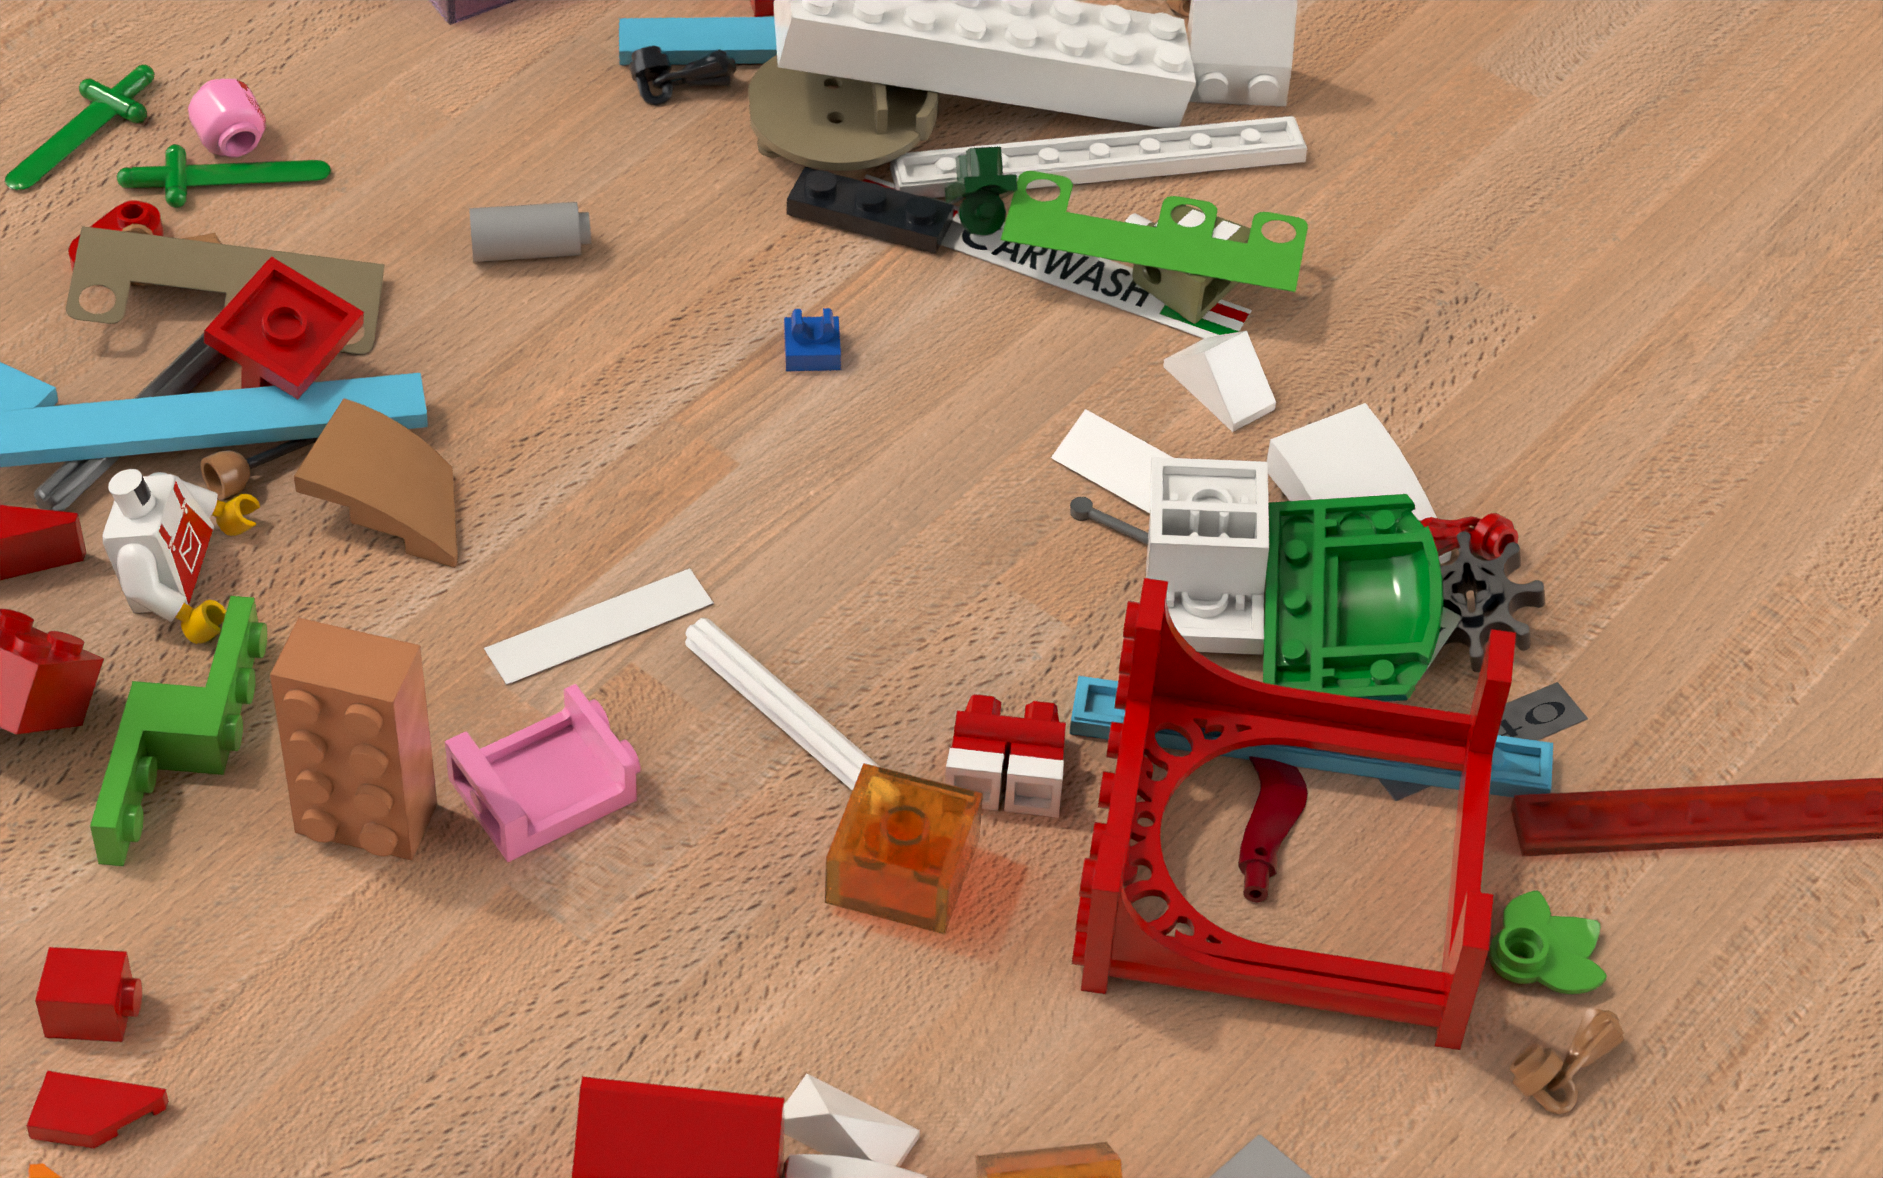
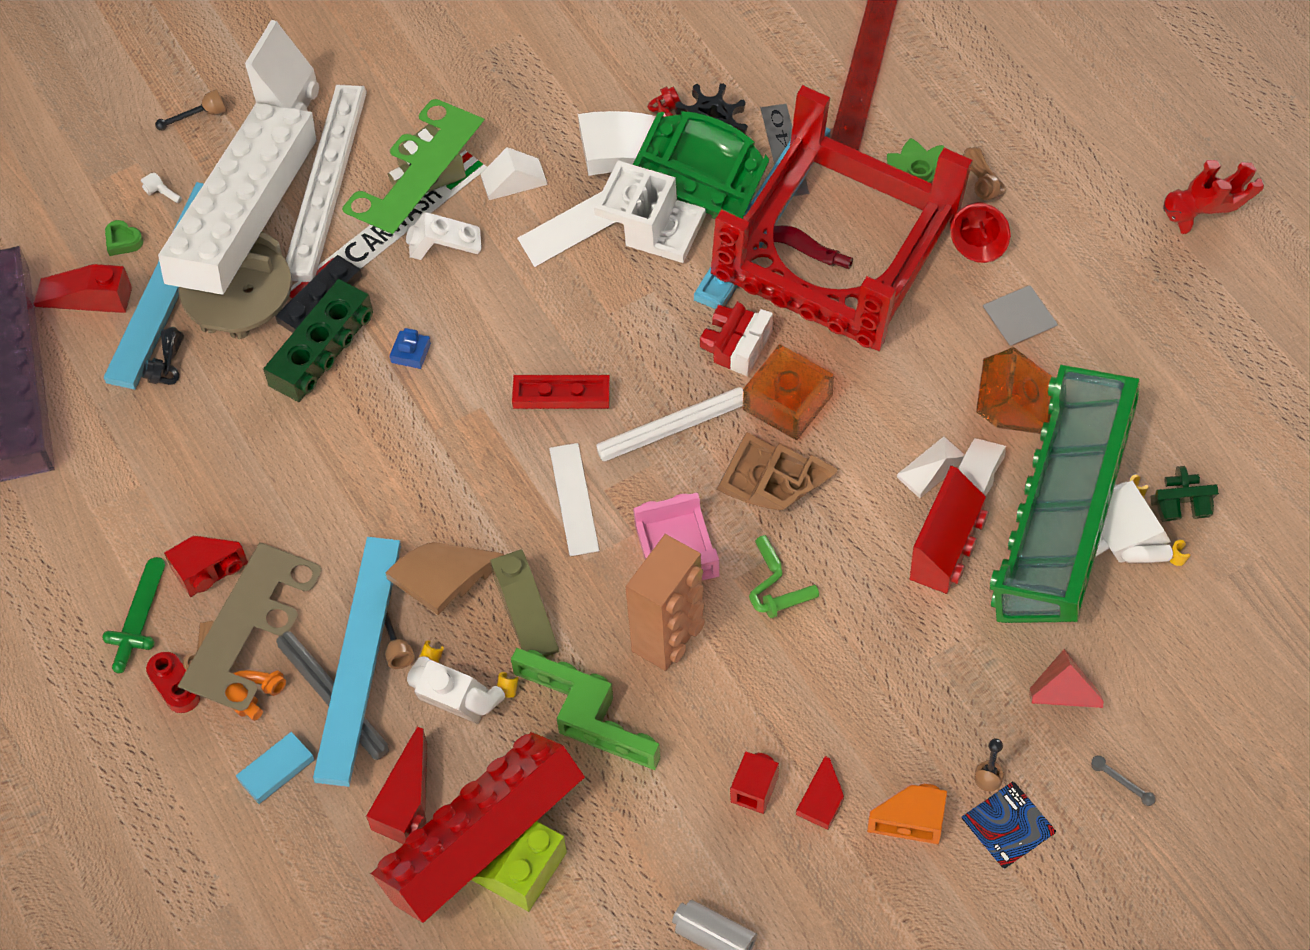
camera: 65 degrees left, 10 degrees up
green sword [5,64,155,190] -> none
bright pink head [188,79,266,157] -> none
red bracket [204,256,364,400] -> none
light grey brick [469,202,591,262] -> none
dark green hips [945,147,1017,237] -> none
dark grey hinge [1070,497,1148,545] -> none
none -> red slope [164,535,248,597]
none -> orange plant [225,670,286,721]
none -> dark green brick [263,279,373,402]
none -> white bracket [406,212,481,260]
none -> olive slope [490,549,559,657]
none -> red plate [512,375,610,409]
none -> medium nougat slope [716,432,838,511]
none -> bright green piece [749,535,819,618]
none -> red hat [950,202,1011,263]

